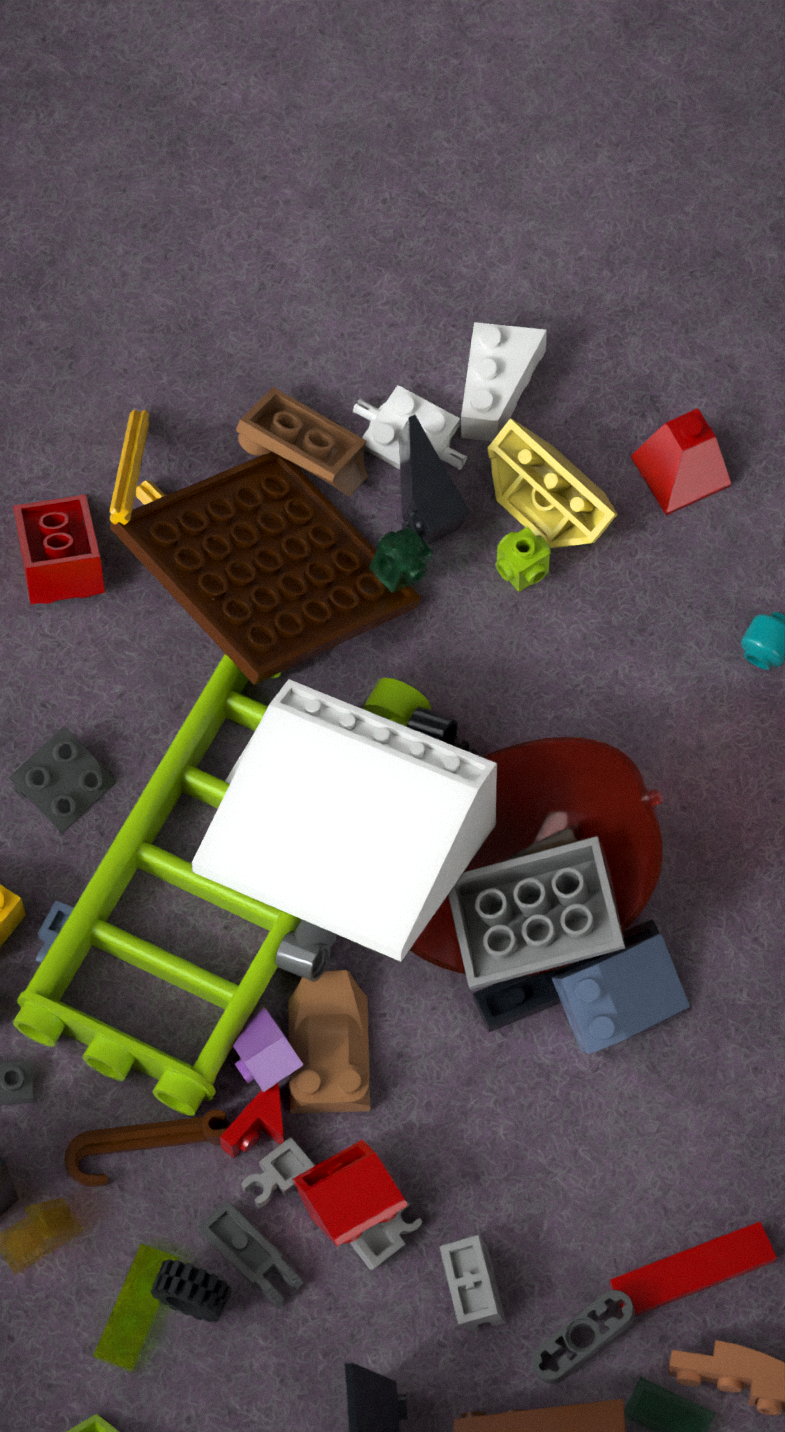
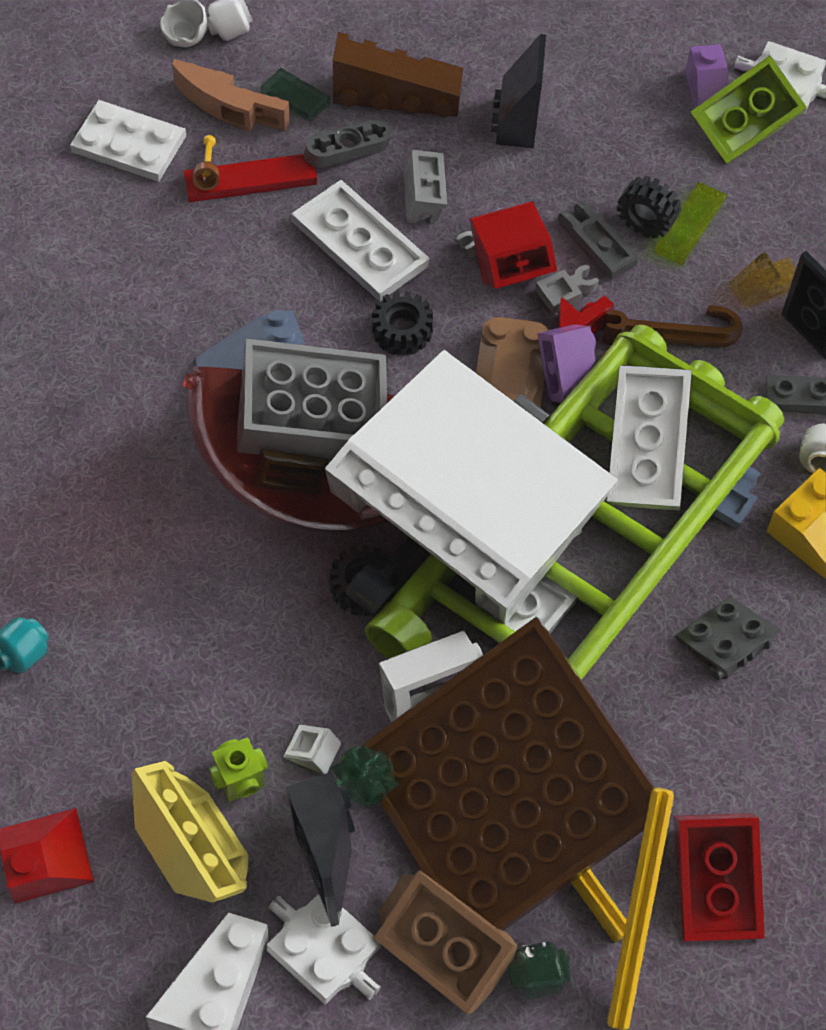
camera: 175 degrees left, 5 degrees down
none -> dark orange hinge [193,135,220,191]
none -> white slope [283,724,341,774]
none -> white plate [291,180,430,301]
none -> black tyre [372,291,434,356]
none -> white window [379,631,483,722]
none -> clear green head [508,941,571,1000]
none -> white plate [607,366,691,511]

